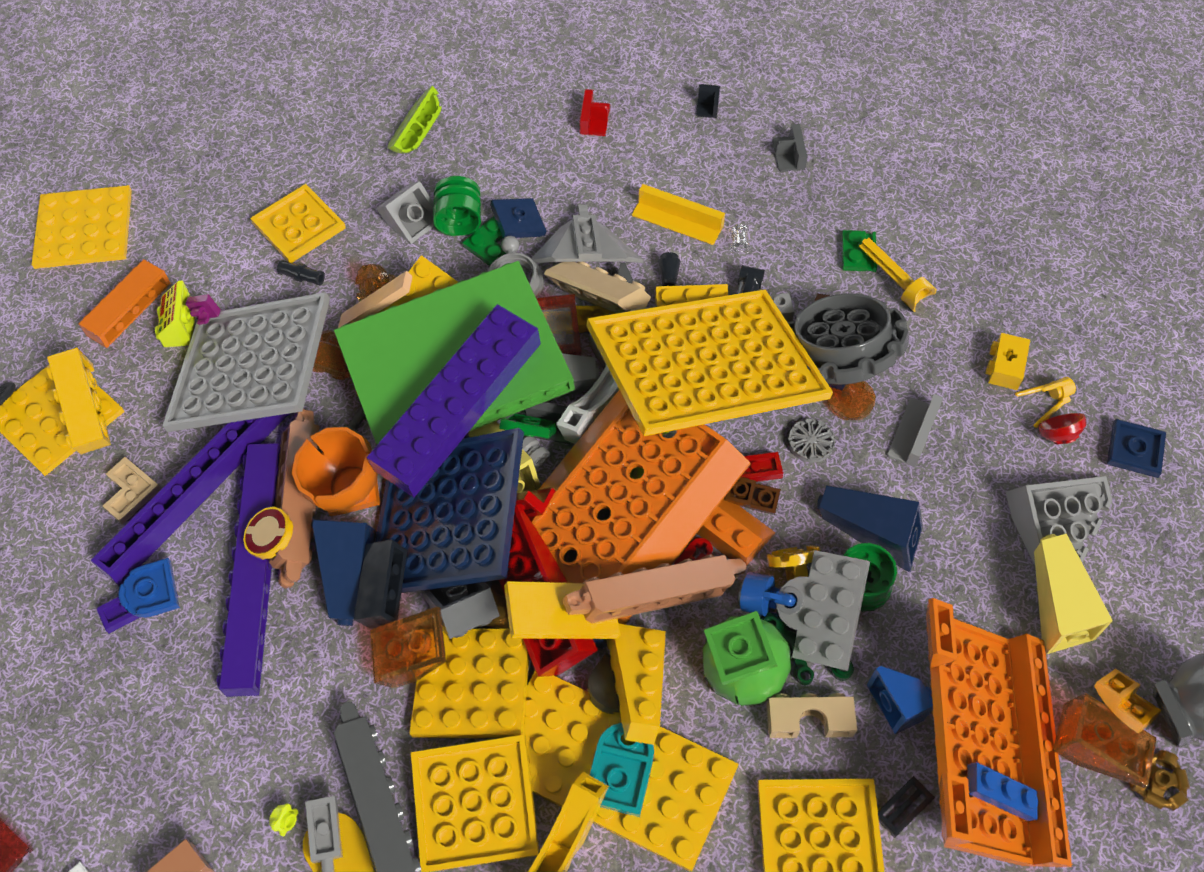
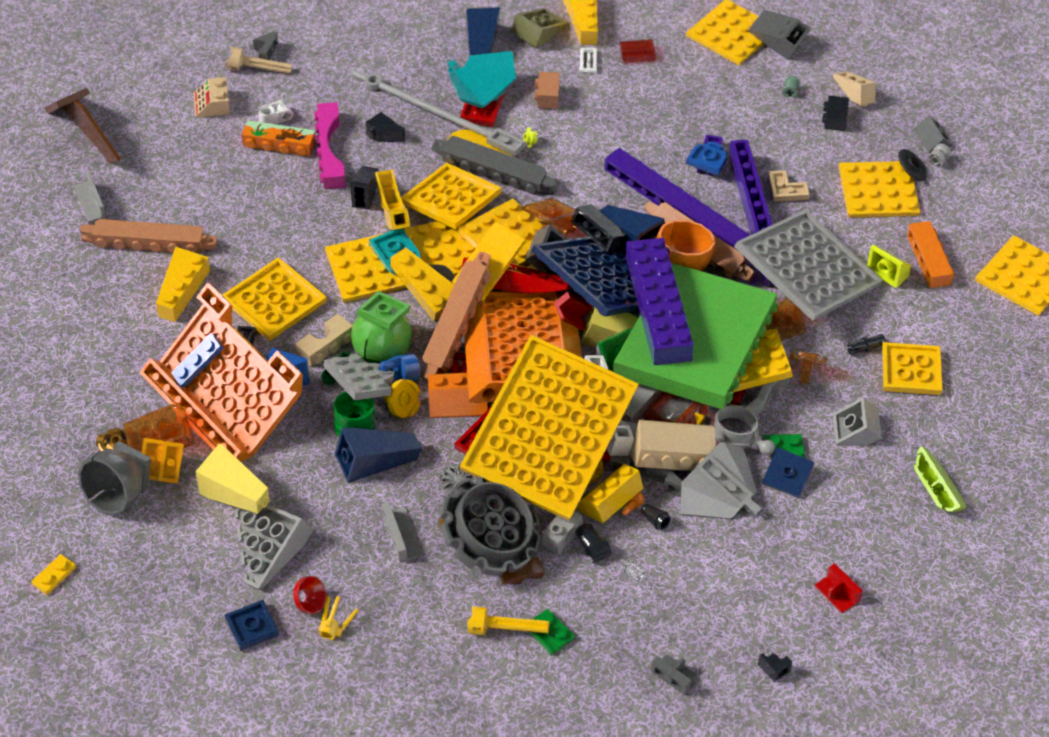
camera: 135 degrees right, 10 degrees down
yellow wedge [46,348,111,454] -> none
magenta tile [186,294,221,325] -> none
tile [243,507,293,559] -> none
light nougat tile [338,271,412,328] -> none
green wheel [433,176,481,236] -> none
yellow panel [632,184,725,245] -> none
reddish brown slope [725,477,781,515] -> none
yellow brick [985,333,1030,390] -> none

